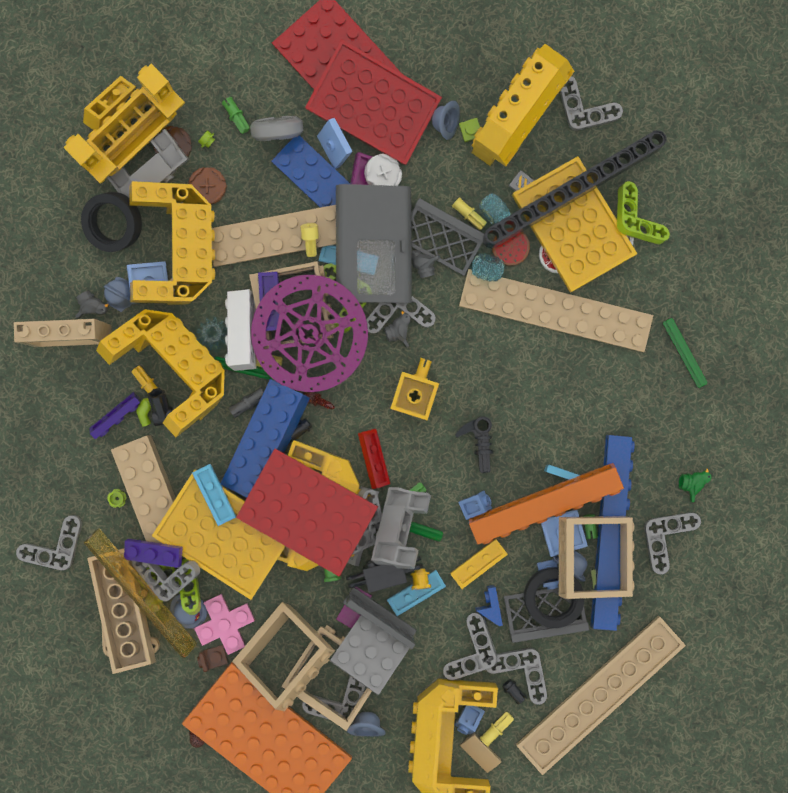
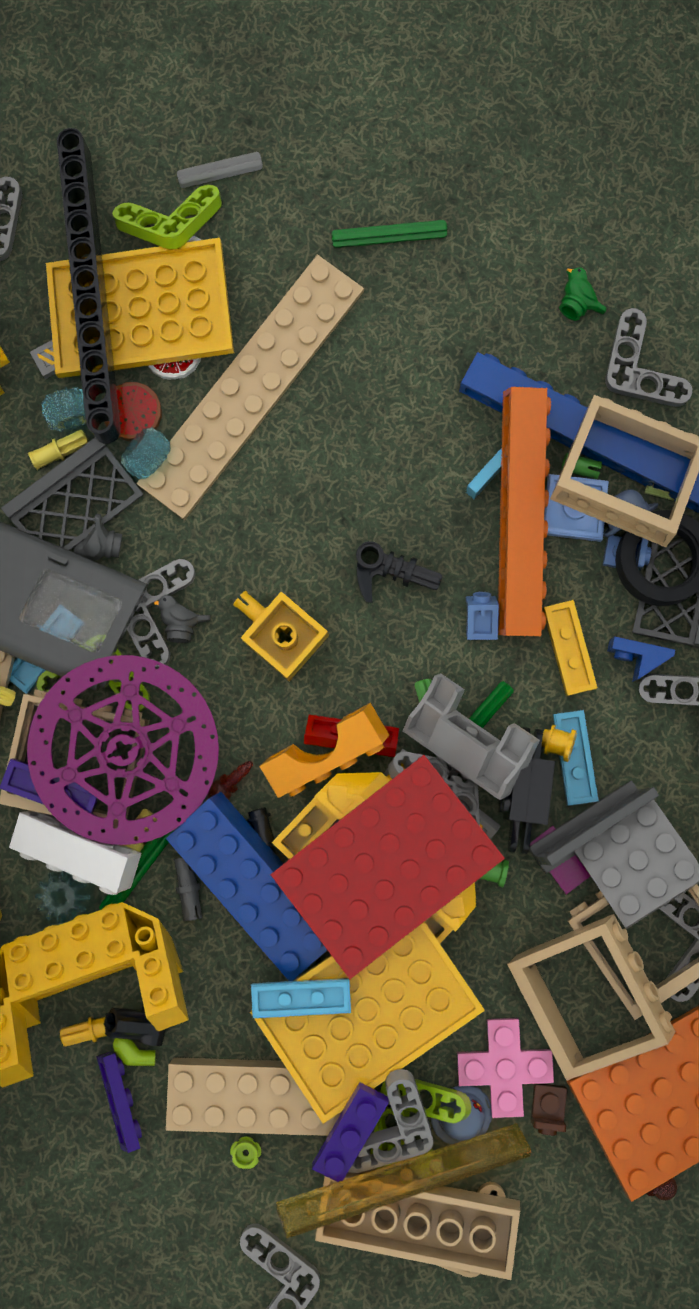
camera: 55 degrees left, 5 degrees down
none -> light grey axle [177,152,263,188]
none -> light orange arch [259,703,389,798]

